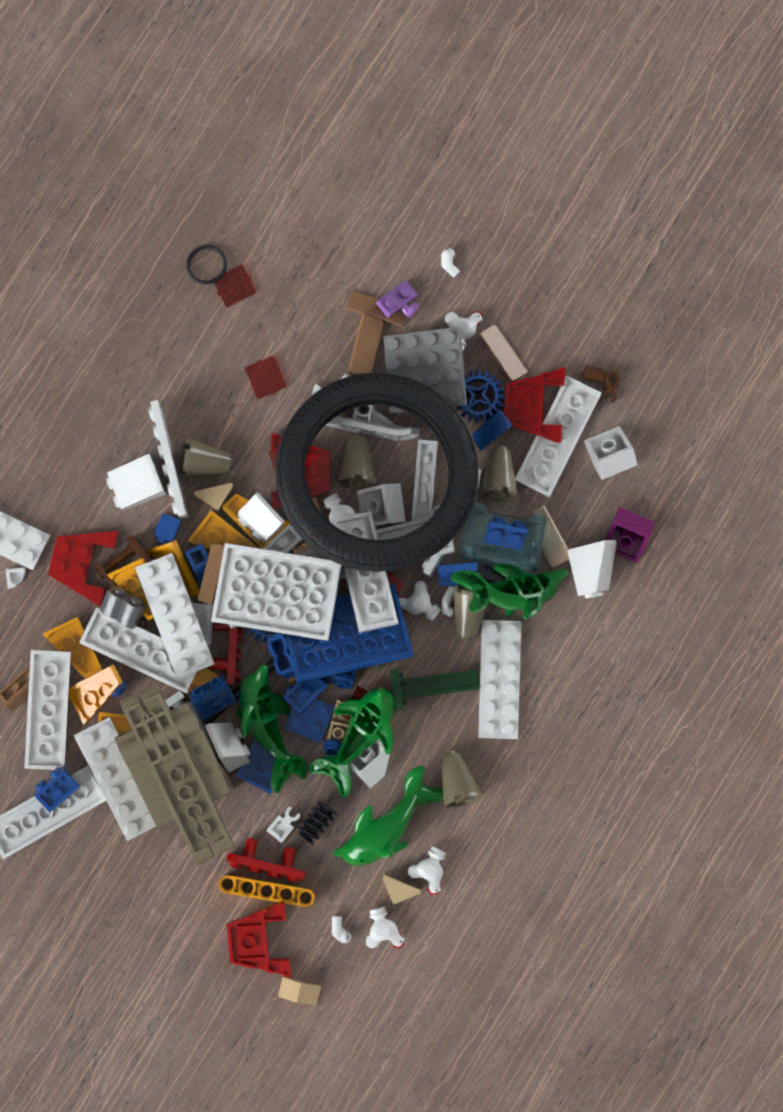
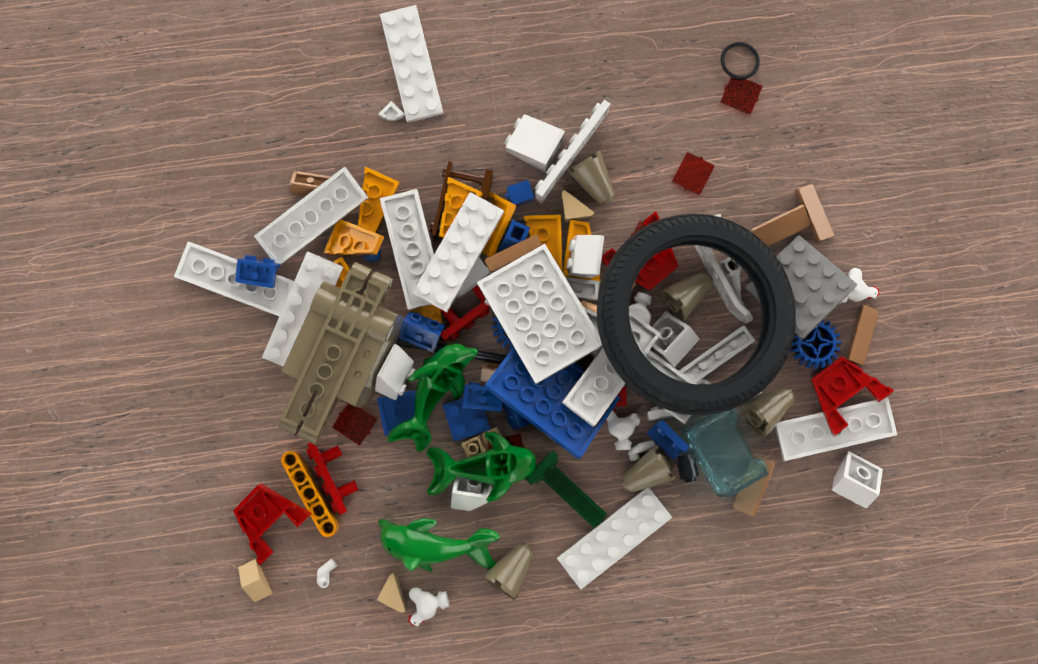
camera: 55 degrees right, 0 degrees up
red wing [48,531,119,606] -> none
dark grey brick [100,587,147,629] -> none
white plate [165,691,186,708] -> none
white plate [266,806,300,843] -> none
blue brick [268,634,295,679] -> none
black piece [297,801,338,845] -> none
blue plate [324,739,341,755] -> none
white animal [366,906,405,949] -> none
medium lavender plate [376,280,419,318] -> none
white arm [441,248,460,278] -> none
green animal [451,564,569,619] -> none
blue slope [471,410,513,451] -> none
blue bracket [484,517,528,551] -> none
white slope [567,540,617,599] -> none
reddish brown bar [583,365,621,403] -> none
magenta slope [604,507,655,563] -> none
none -> clear red piece [332,404,378,446]

